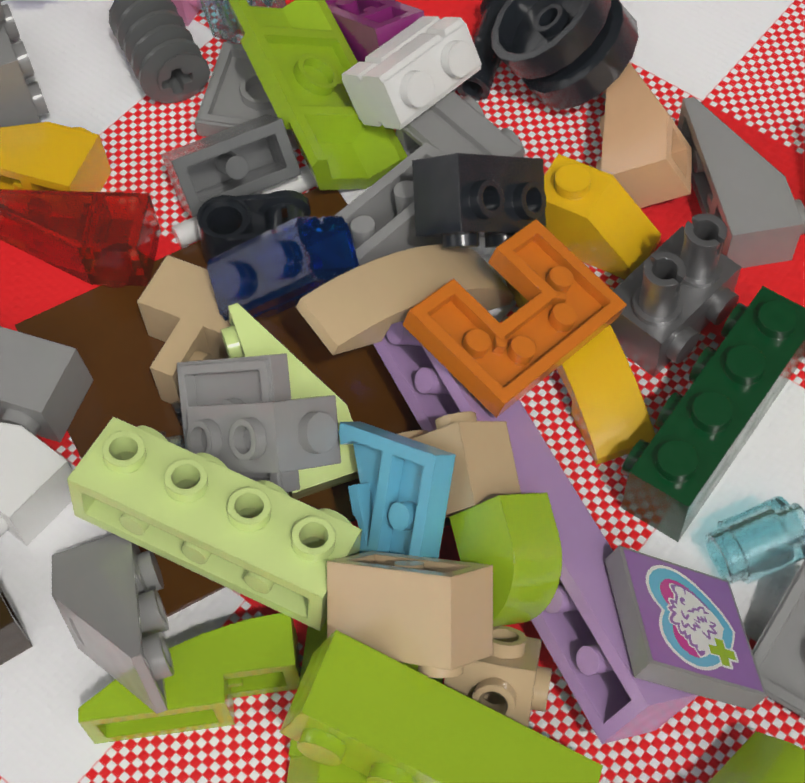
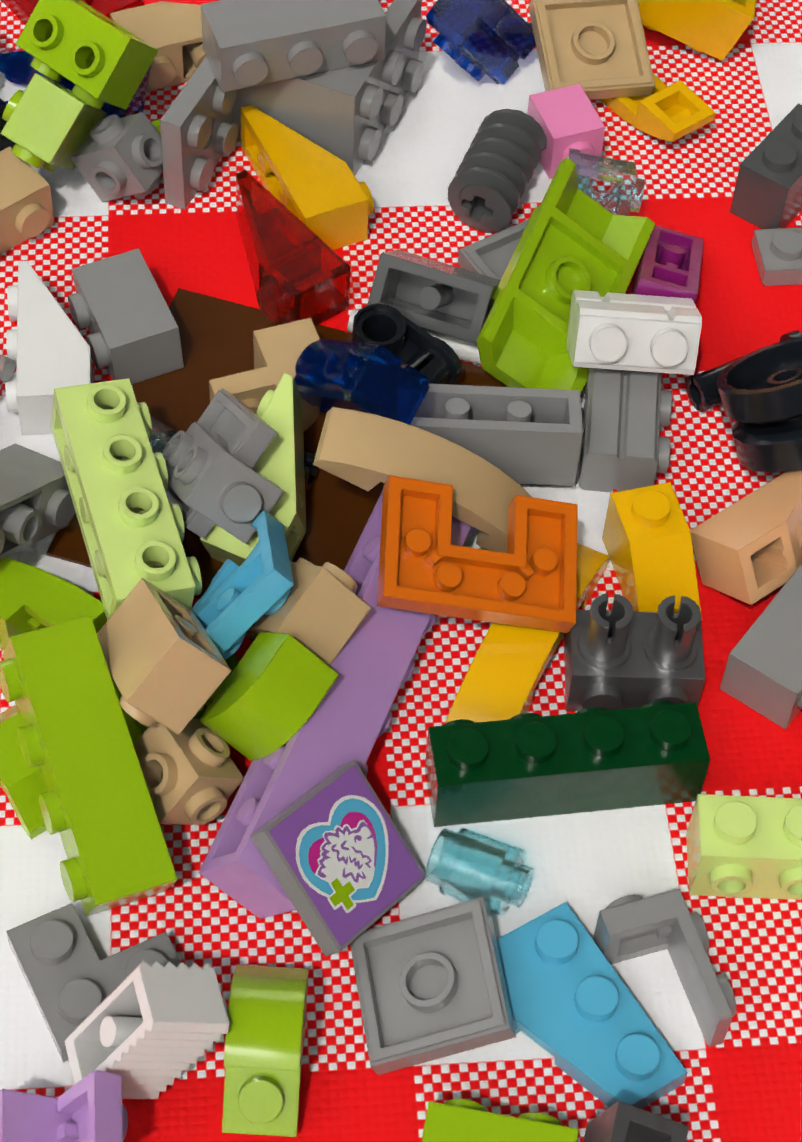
camera: 40 degrees right, 5 degrees down
black brick [412,153,546,248] -> none

